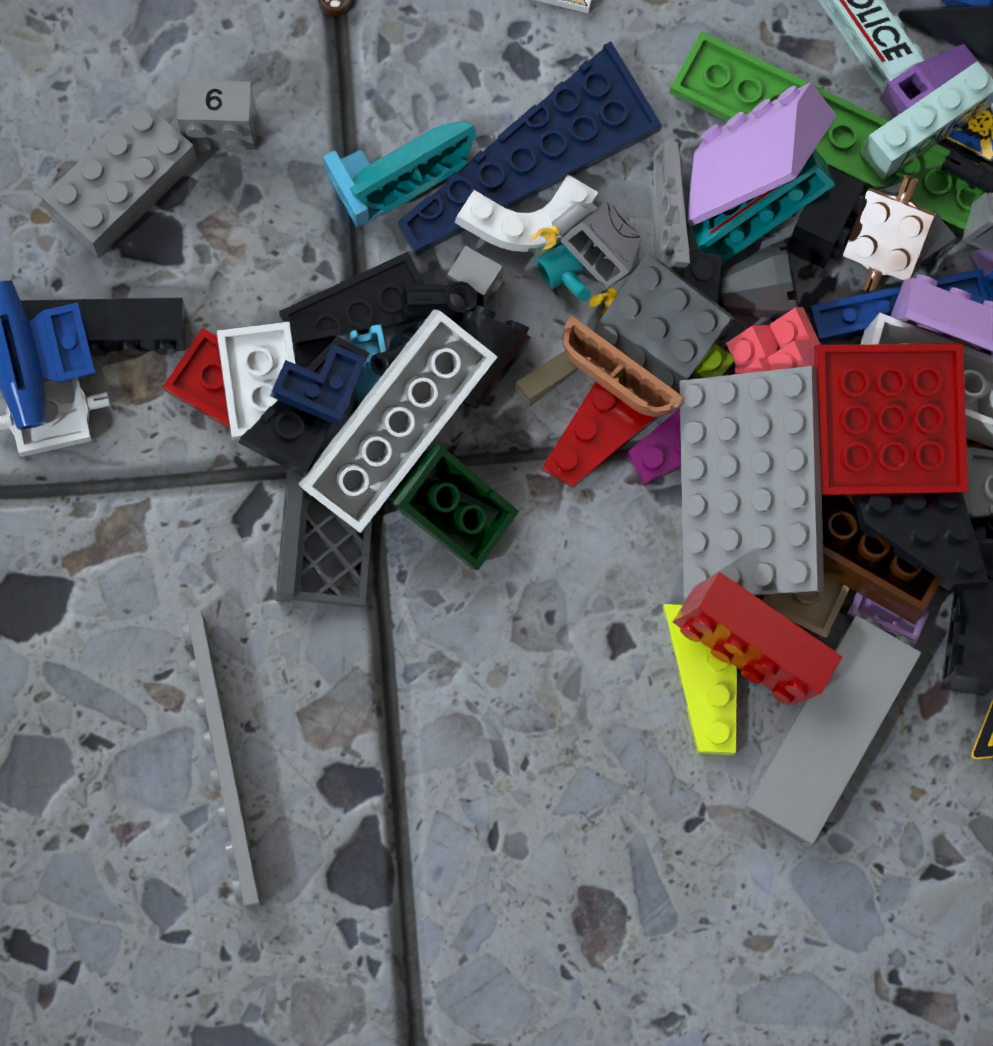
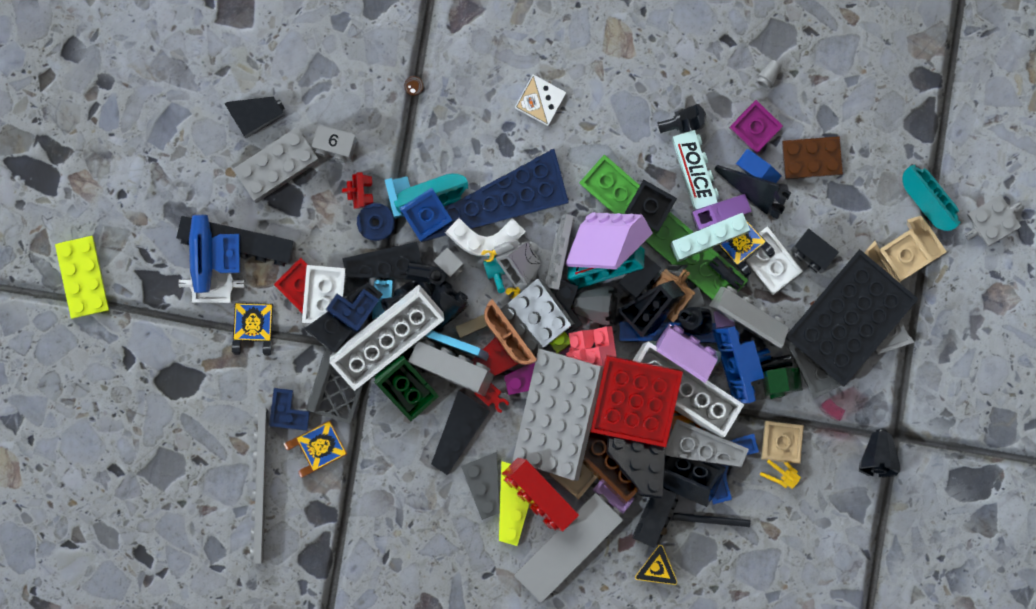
camera: 20 degrees right, 10 degrees up
none -> black slope [225,96,285,138]
none -> flag [232,303,273,356]
none -> dark blue plate [269,388,310,431]
none -> flag [284,420,347,478]
none -> red hips [341,172,373,209]
none -> dark blue plate [357,203,395,241]
none -> blue plate [399,188,452,241]
none -> light grey brick [408,340,494,396]
none -> medium azure tile [425,330,489,361]
none -> black wing [431,390,490,475]
none -> dark grey wing [461,452,500,520]
none -> red plate [474,383,509,413]
none -> black wedge [617,280,685,337]
none -> black brick [624,179,677,234]
none -> black piece [678,307,712,335]

